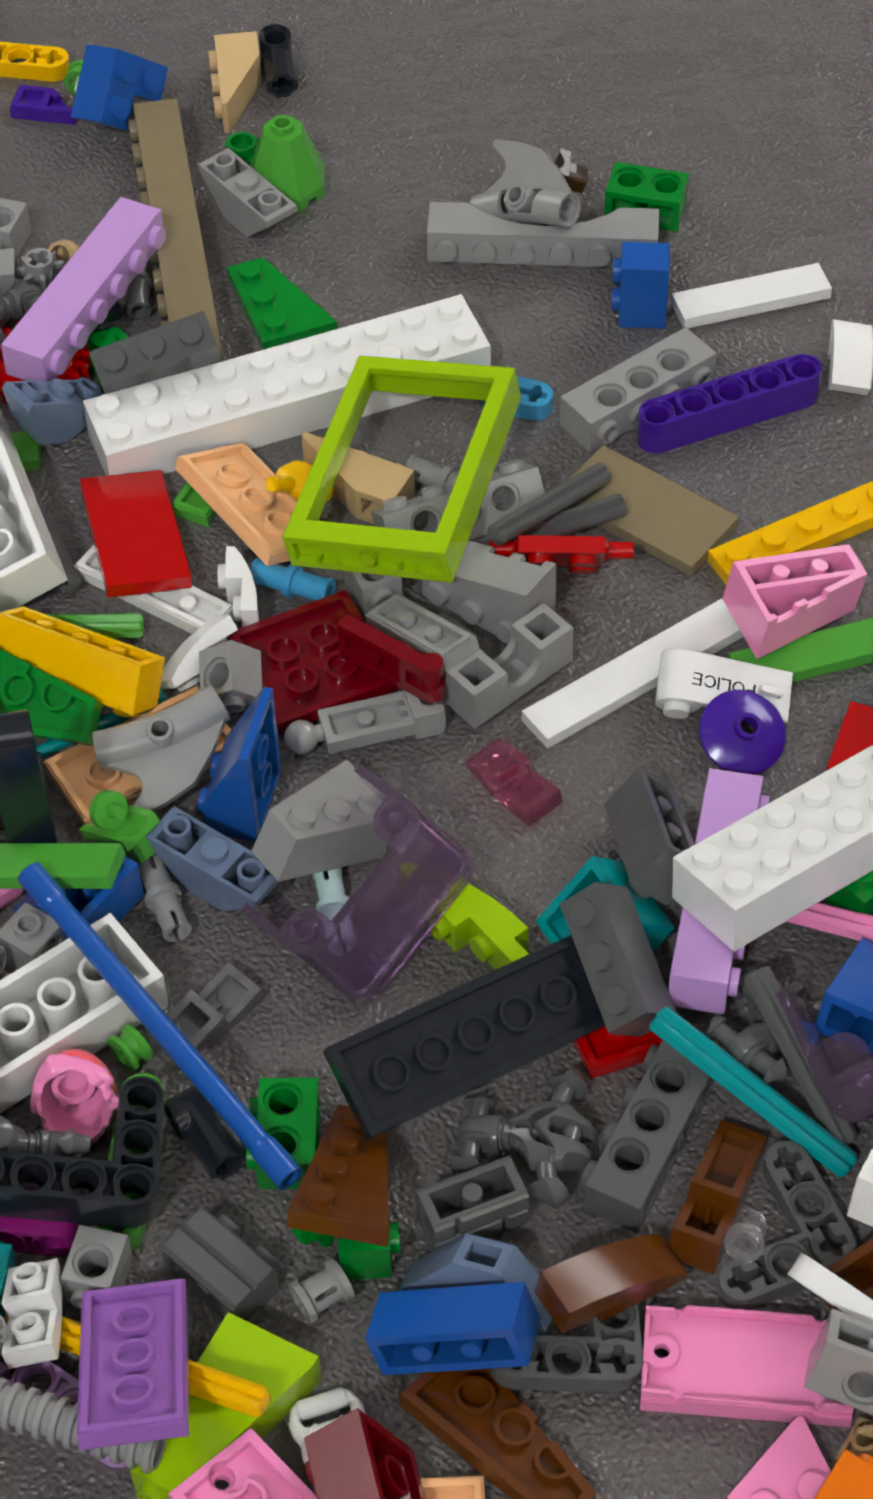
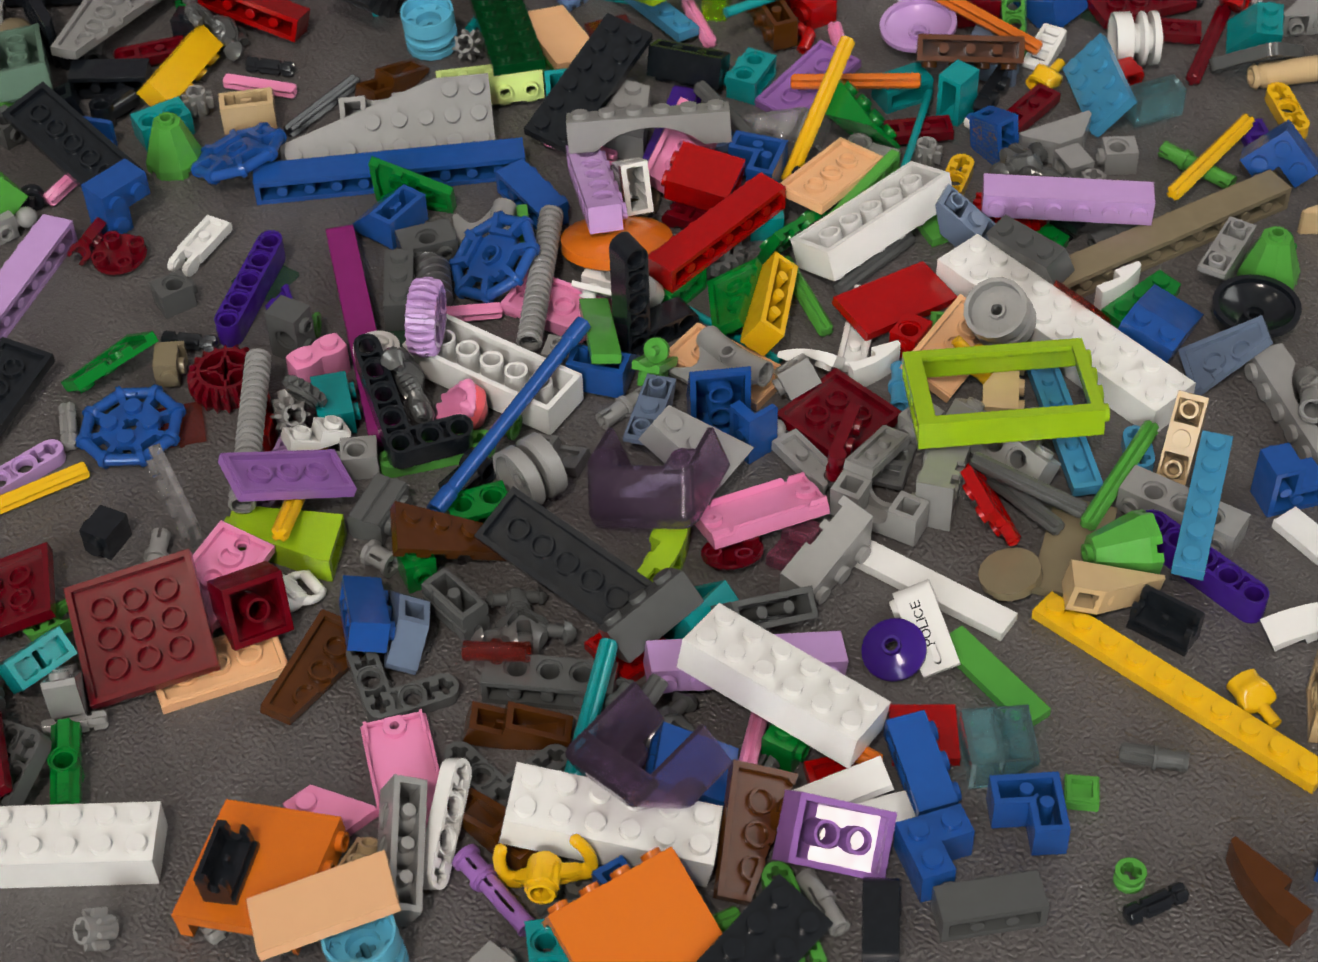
camera: 70 degrees right, 5 degrees down
reddish brown slope [534,1234,688,1334] -> none
bright pink wedge [722,544,867,659] -> none
clear pin [724,1210,767,1263] -> none
none -> clear red pin [461,638,532,665]
none -> light grey wheel [493,432,568,505]
none -> bright pink piece [690,472,830,550]
none -> dark red dish [701,536,764,570]
none -> blue panel [730,400,778,464]
none -> light grey wedge [779,495,874,605]
none -> red brick [889,311,933,358]
none -> light grey wheel [964,277,1036,345]
none -> dark tan tile [978,548,1043,601]
none -> dark azure plate [1026,367,1103,497]
none -> clear red piece [1053,280,1111,323]
none -> tan slope [1061,559,1165,615]
none -> bright green axle [1080,420,1159,531]
none -> bright green cone [1081,509,1164,574]
none -> white slope [1093,261,1142,314]
none -> blue slope [1118,284,1204,363]
none -> black hinge [1126,584,1205,657]
none -> tan slope [1156,390,1209,486]
none -> bright green pin [1158,140,1237,189]
none -> yellow axle [1166,114,1255,200]
none -> dark azure plate [1171,430,1233,581]
none -> sand blue wing [1178,315,1273,395]
none -> black dish [1212,274,1302,338]

